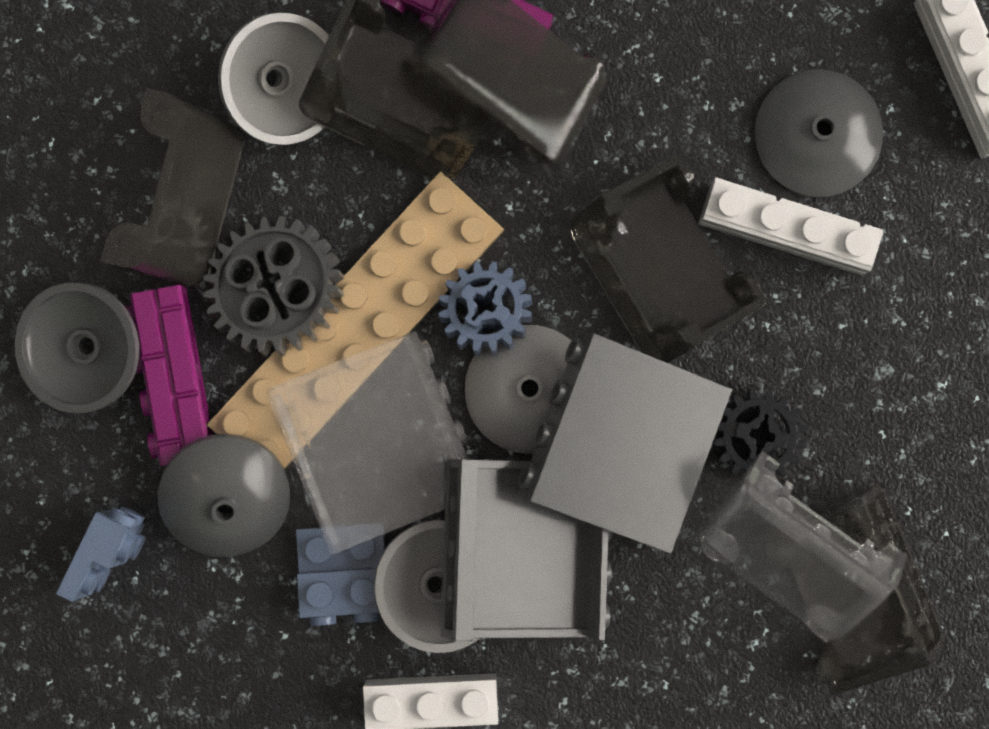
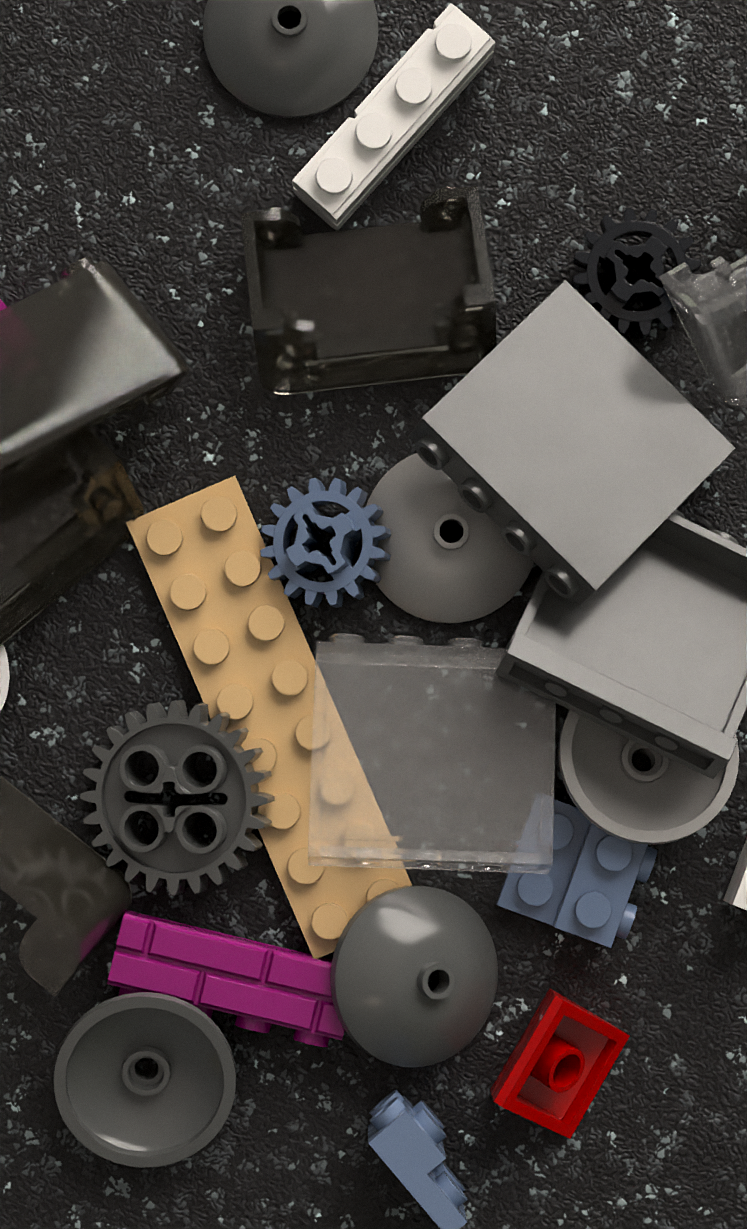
camera: 75 degrees left, 0 degrees up
none -> red slope [490,988,630,1139]

